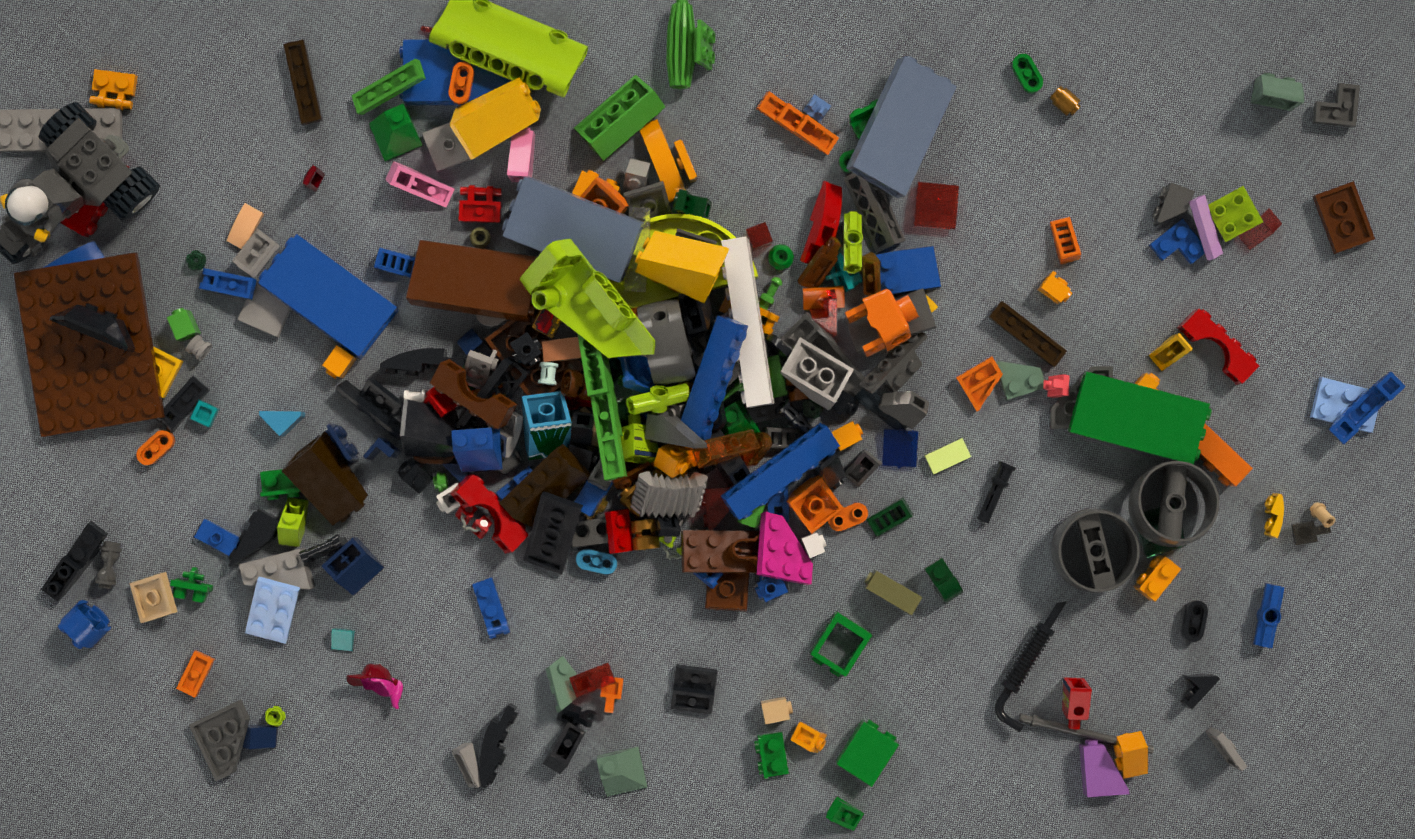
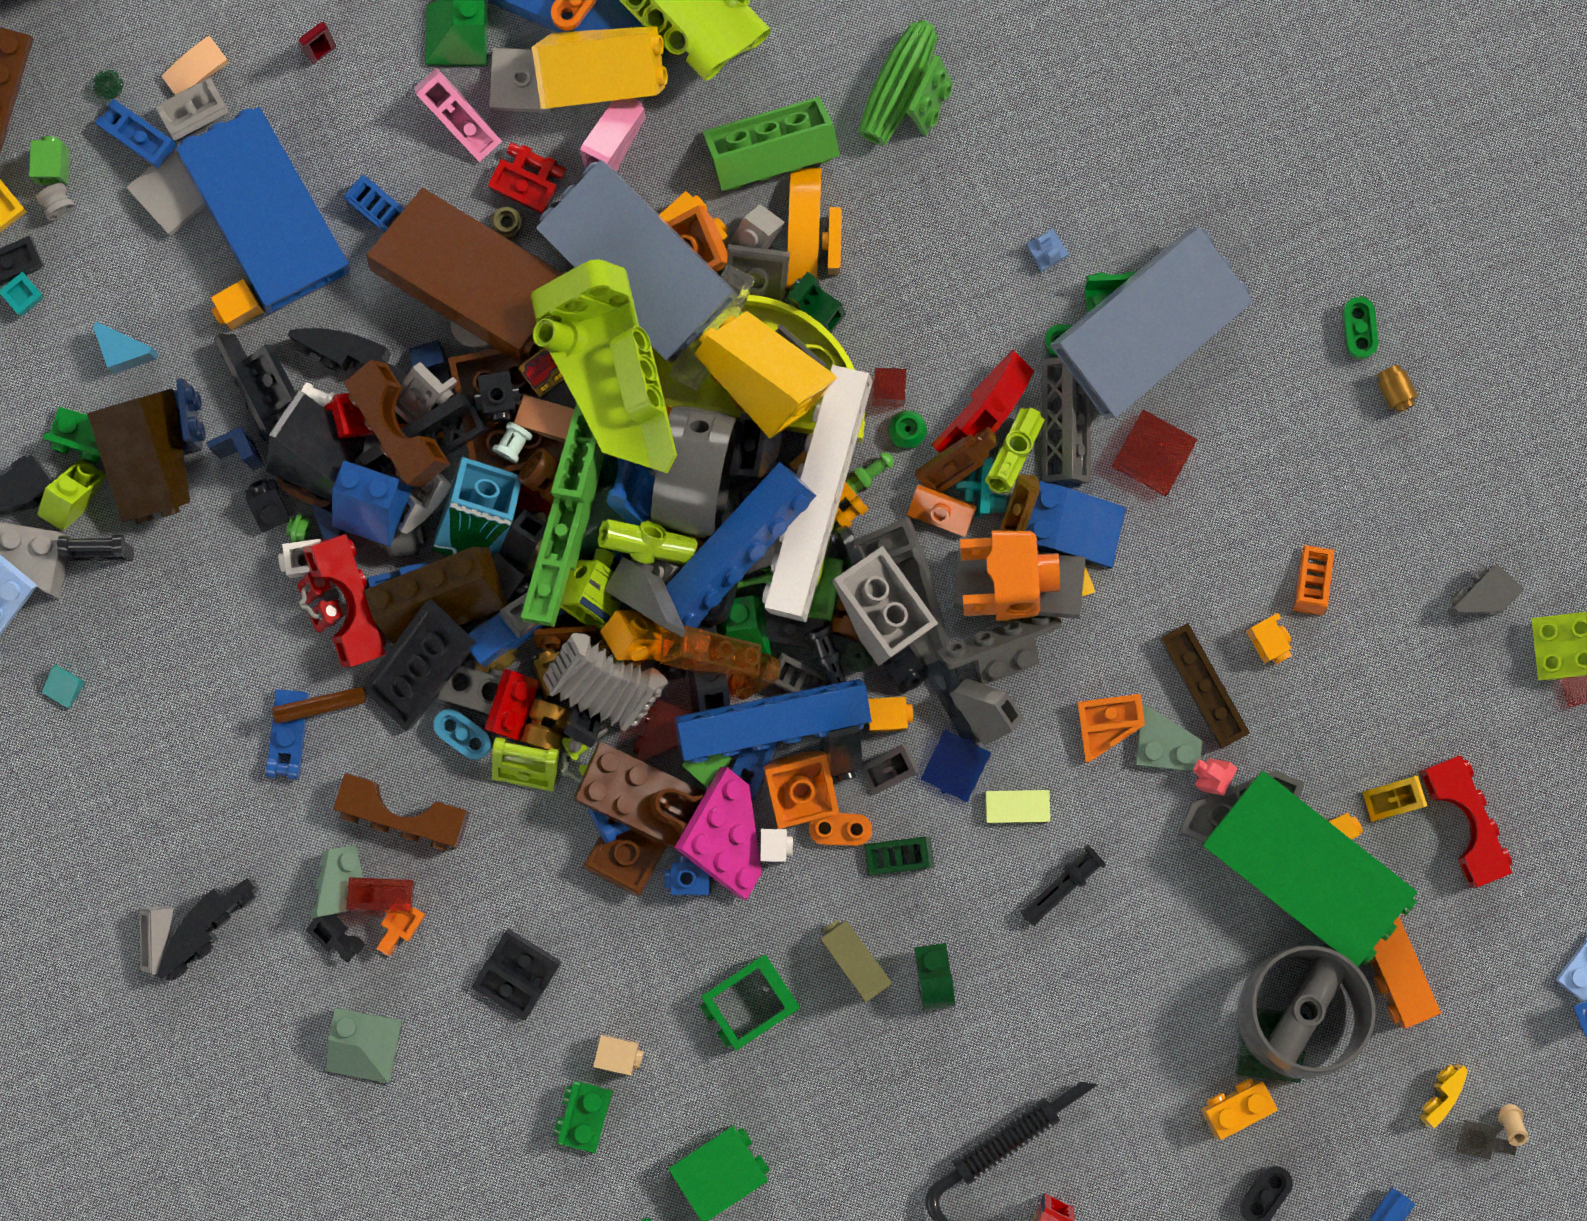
camera: 25 degrees right, 5 degrees down
dark blue slope [322,537,385,596] -> none
hair [346,664,403,709] -> none
black slope [542,722,586,774] -> none
orange slope [756,91,839,155] -> none
light orange bracket [790,722,827,753] -> none
clear red slope [810,289,837,336] -> none
dark grey cylinder [1051,509,1140,593] -> none
blue plate [1149,219,1205,264] -> none
lavender tile [1189,195,1223,260] -> none
none -> reddish brown axle [272,687,365,724]
none -> reddish brown arch [333,773,469,852]
none -> lime plate [492,737,559,792]

